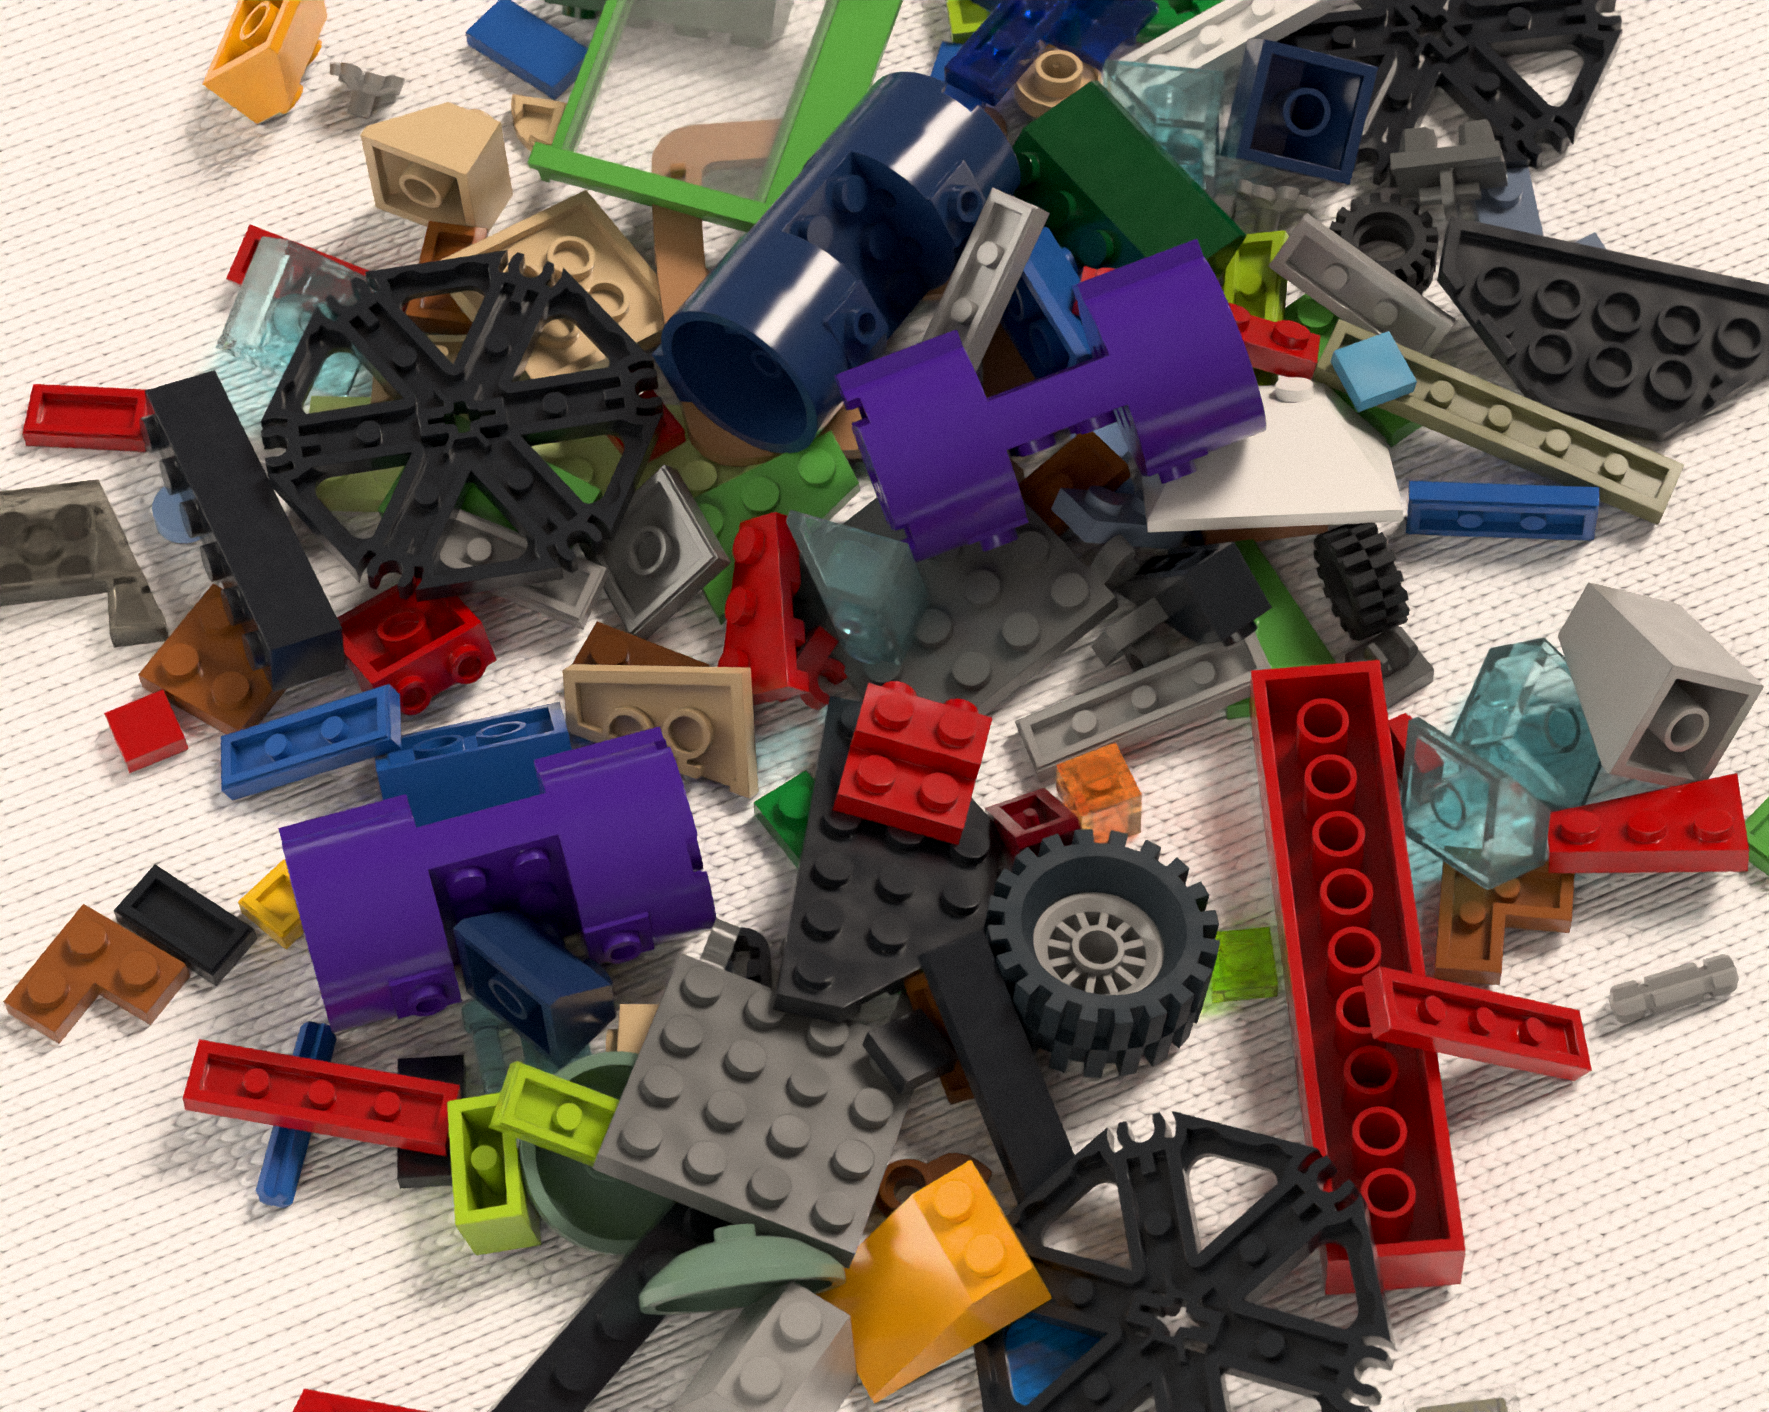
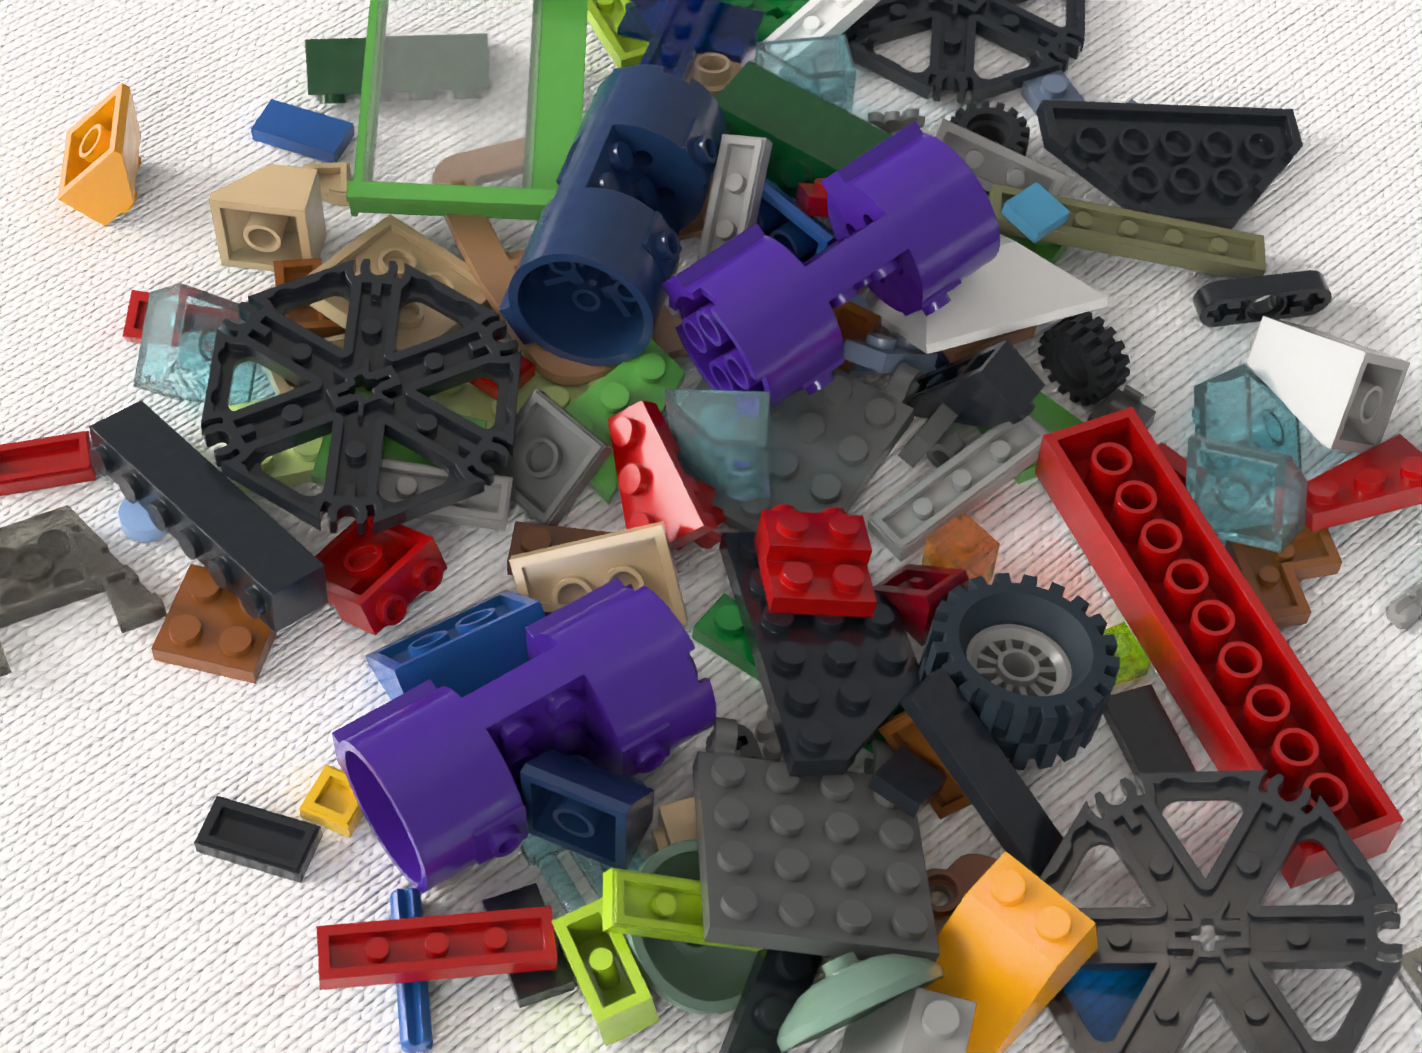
camera: 25 degrees left, 5 degrees down
dark orange plate [3,904,190,1044] -> none
red tile [104,689,189,773] -> none
blue tile [221,684,402,801] -> none
light grey plant [329,62,406,119] -> none
dark blue slope [1220,39,1378,185] -> none
red plate [1362,966,1592,1081] -> none
dark grey hips [1390,119,1508,221] -> none
blue tile [1406,481,1599,541] -> none
none -> black tile [1103,684,1197,794]
none -> black beam [1193,270,1332,327]

